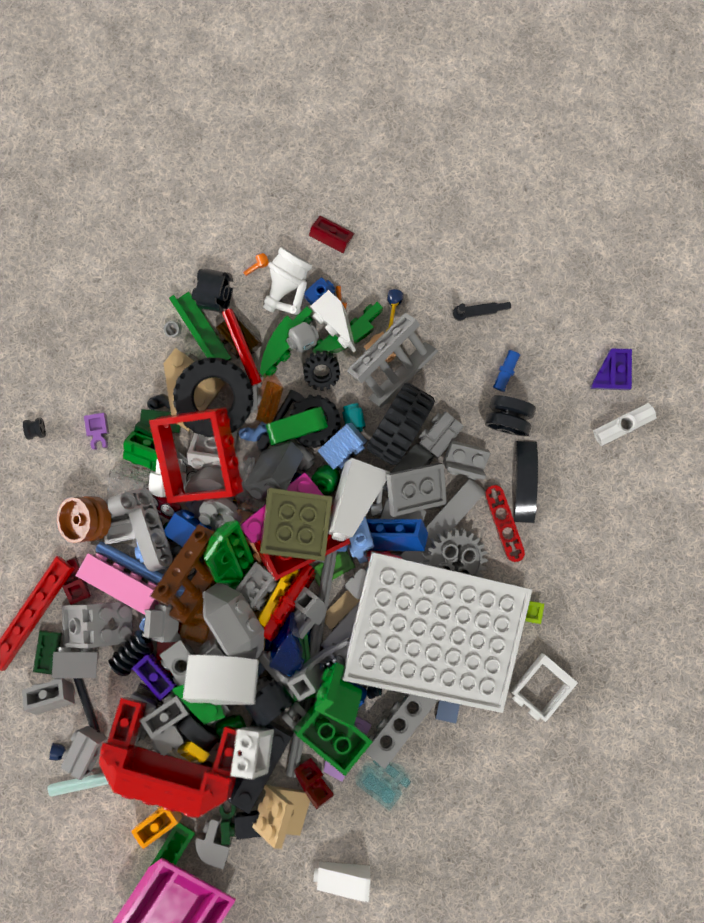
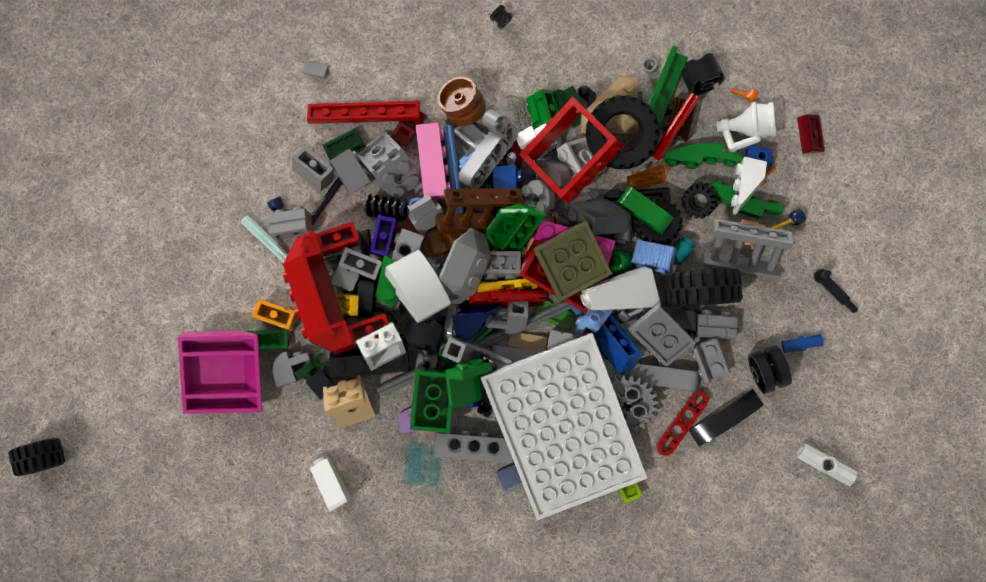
camera: 50 degrees right, 0 degrees up
medium lavender plate [84,413,109,450] -> none
medium blue arm [239,422,267,442] -> none
light grey head [287,322,319,353] -> none
dark red slope [294,758,334,810] -> none
white window [510,653,578,722] -> none
dark purple wing [590,348,632,390] -> none

